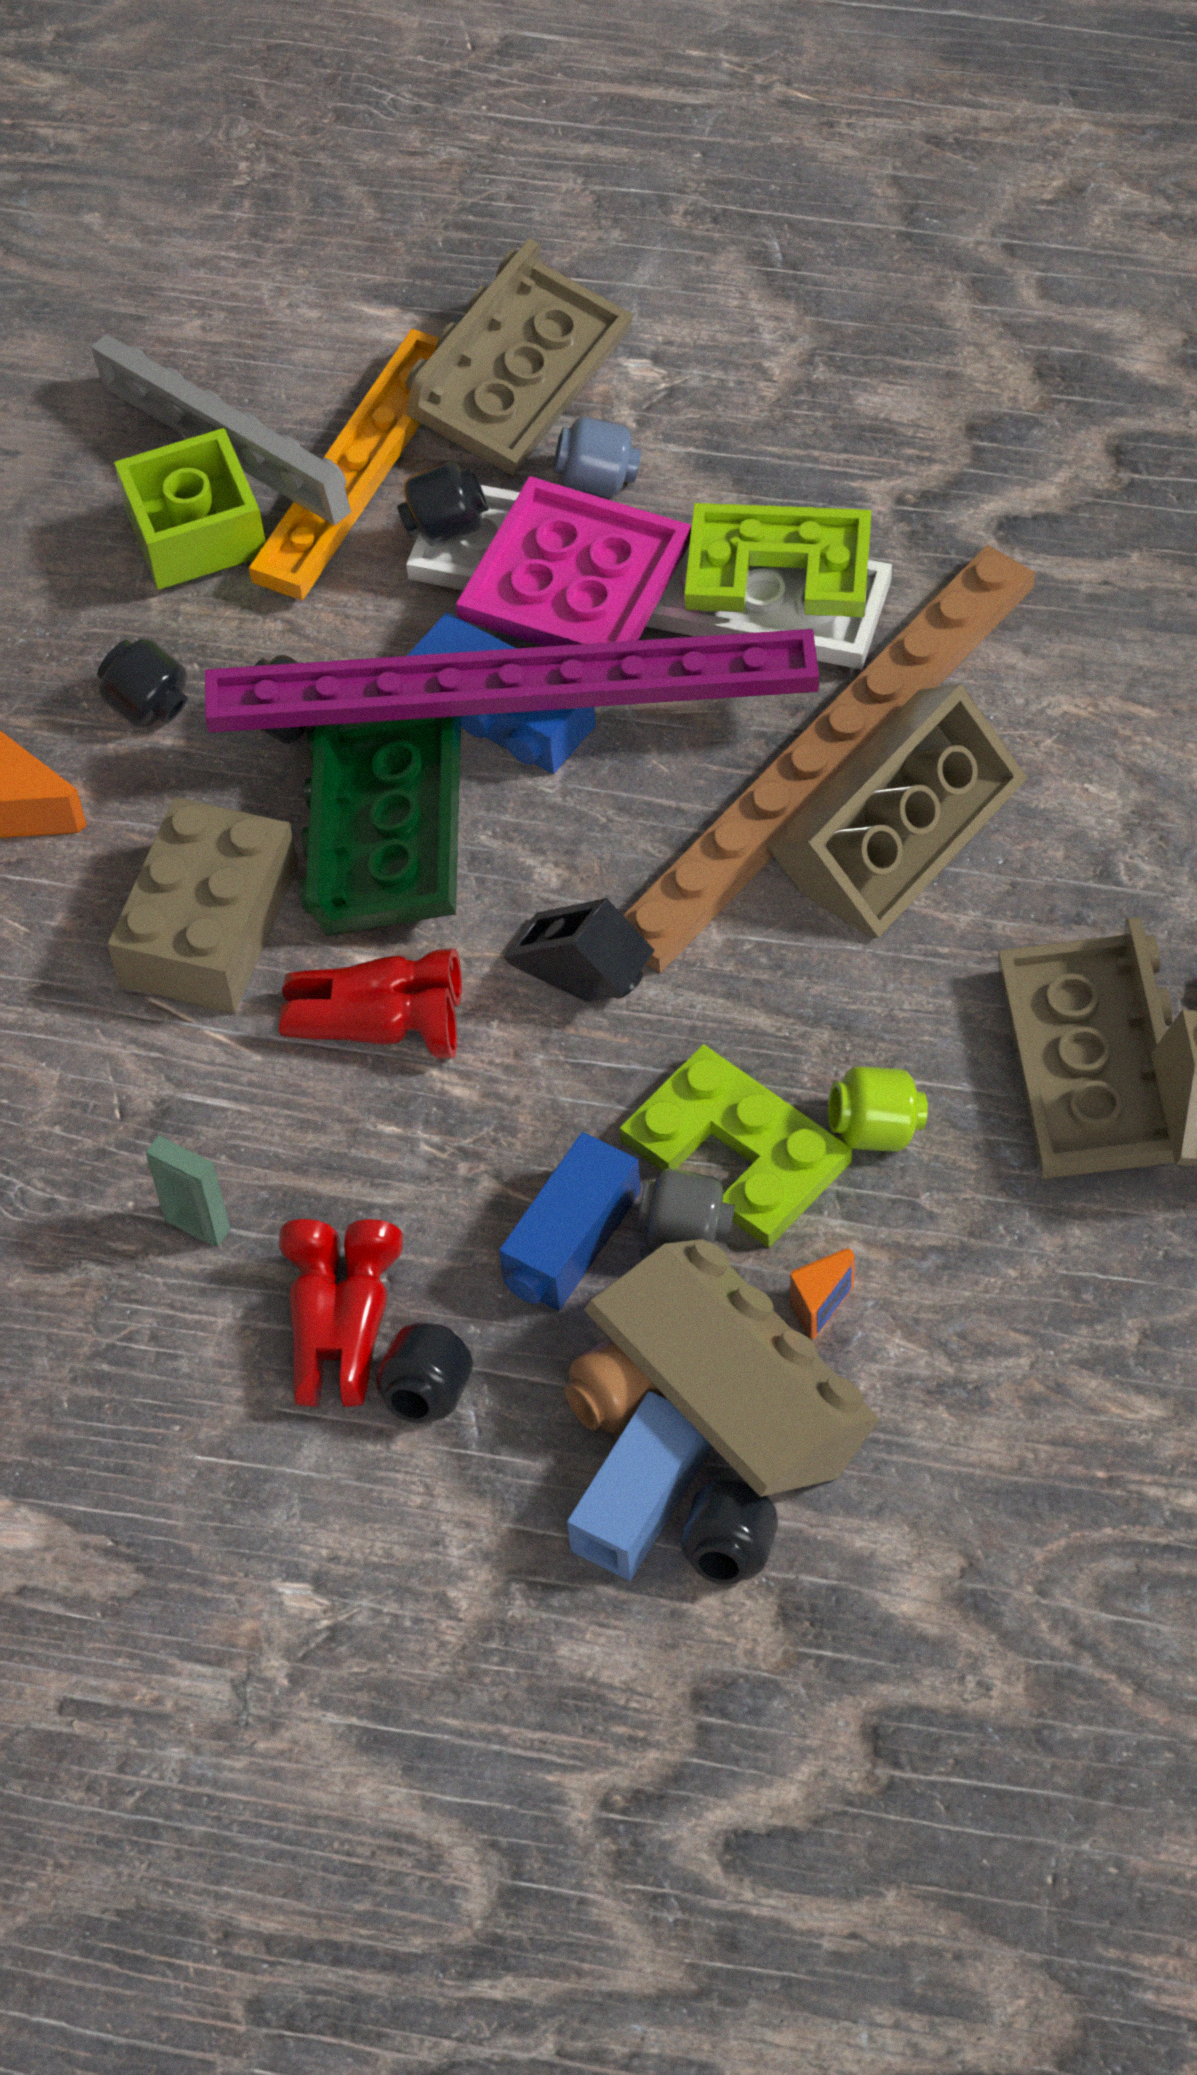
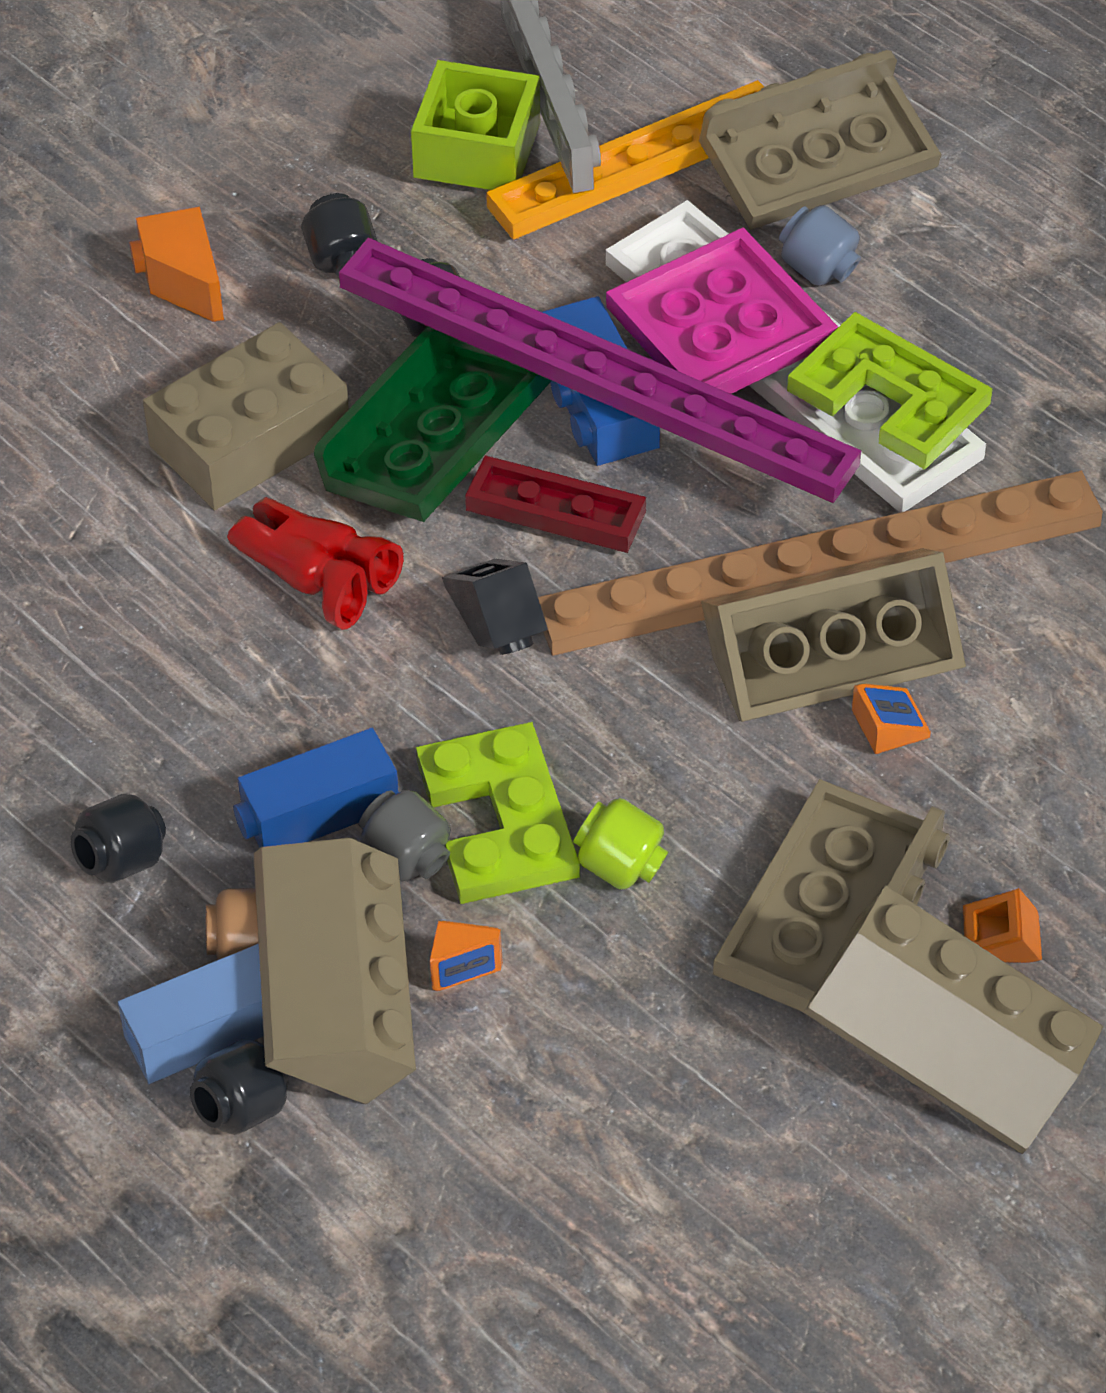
camera: 30 degrees right, 5 degrees down
sand green tile [146,1135,231,1247] -> none
red piece [279,1219,403,1407] -> none
black head [397,461,489,548] -> none
none -> dark red plate [465,455,646,553]
none -> orange slope [852,684,931,754]

